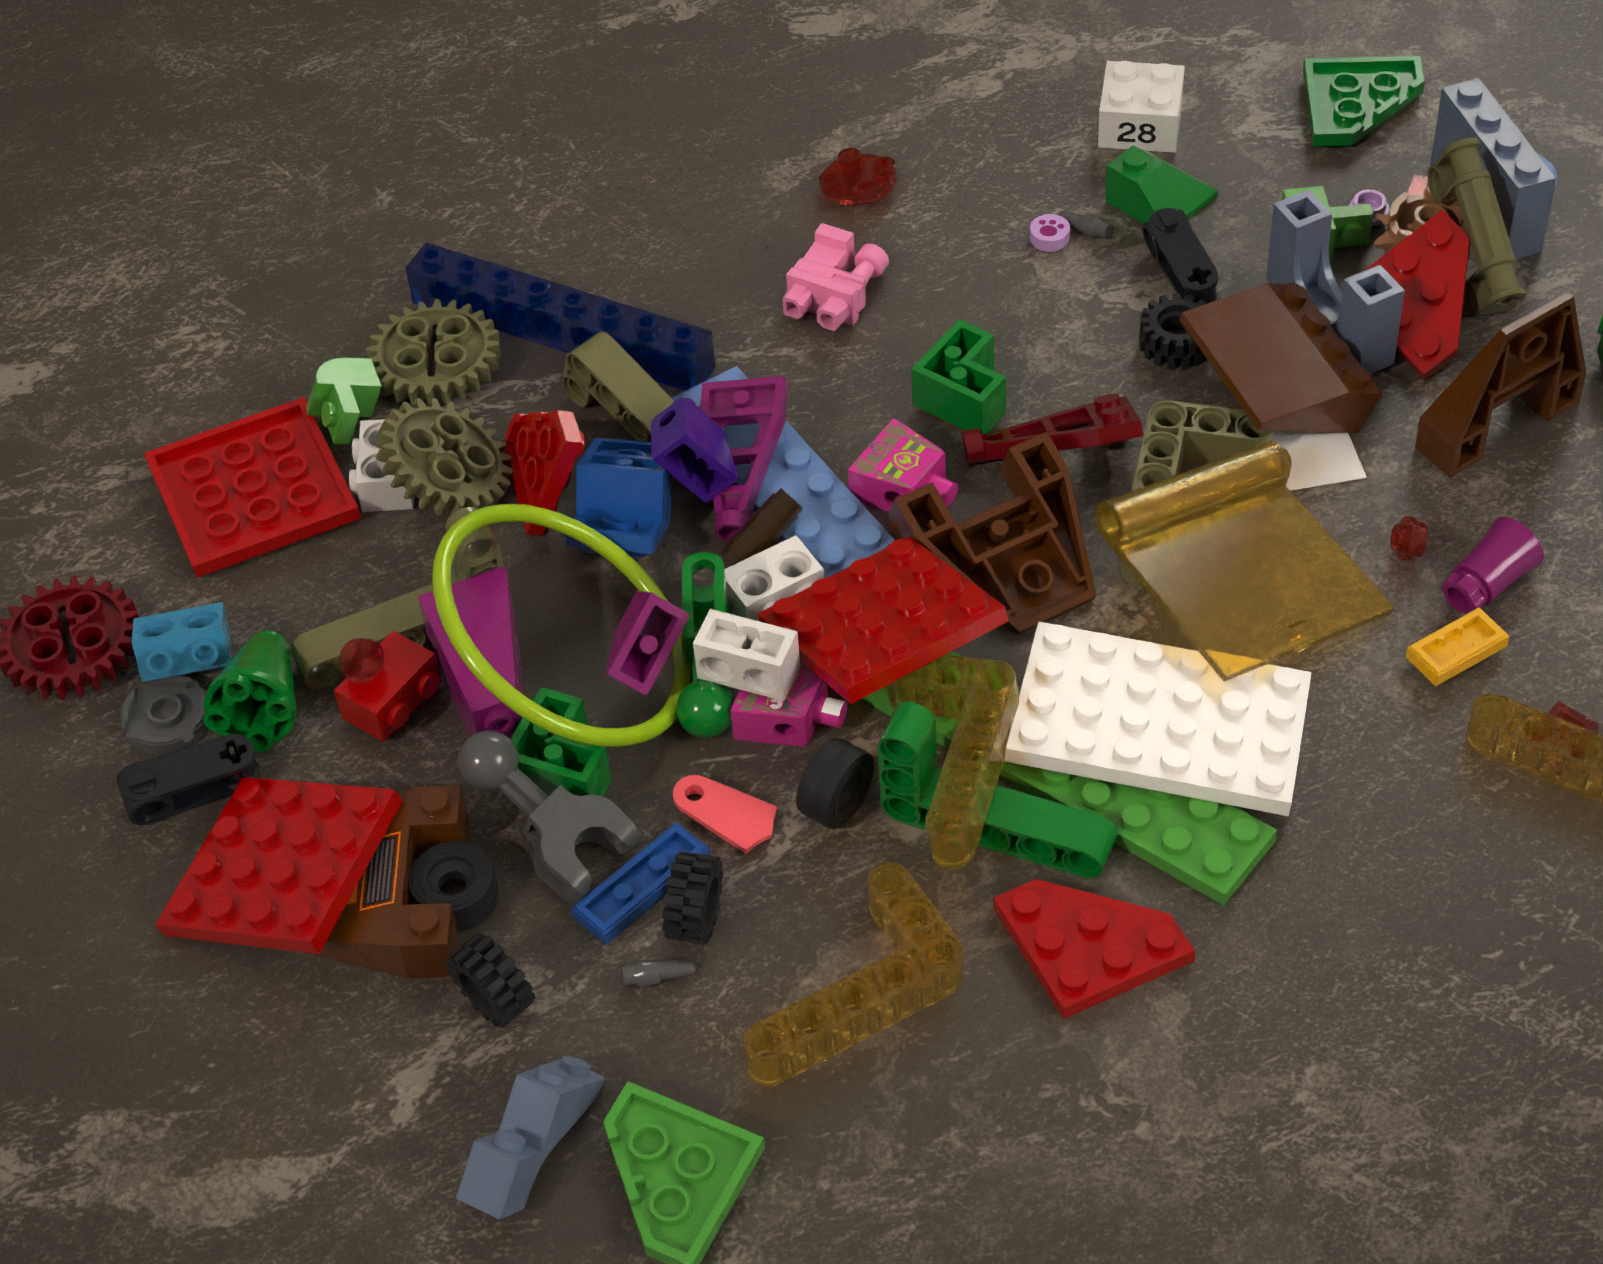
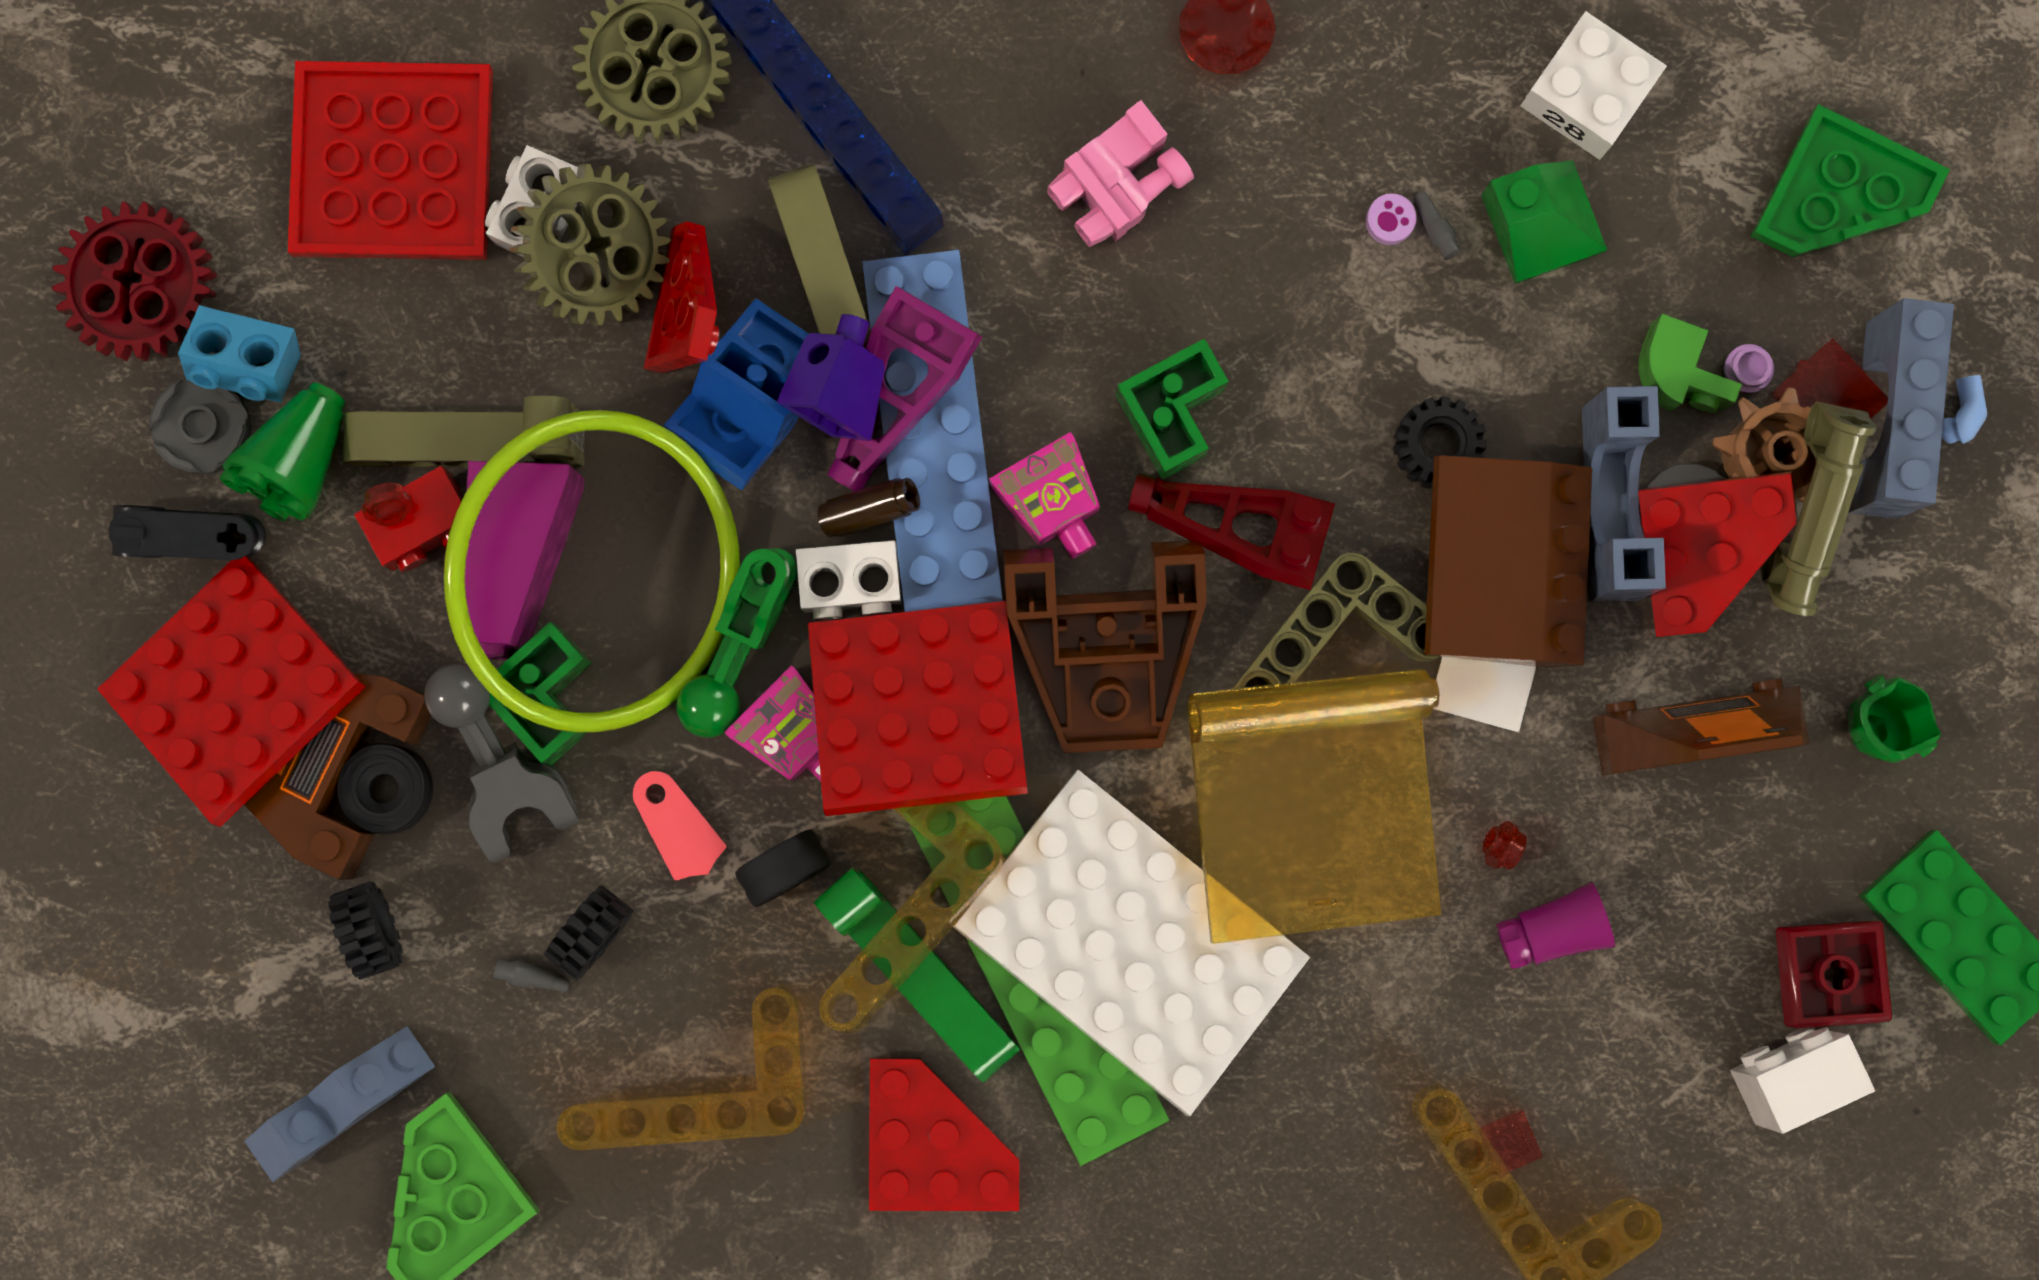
camera: 20 degrees right, 35 degrees up
bright green brick [306,358,382,444] -> none
blue tile [571,822,710,945] -> none
magenta slope [605,590,690,696] -> none
white brick [693,609,800,701] -> none
black piece [1142,208,1221,304] -> none
yellow plate [1406,607,1510,687] -> none

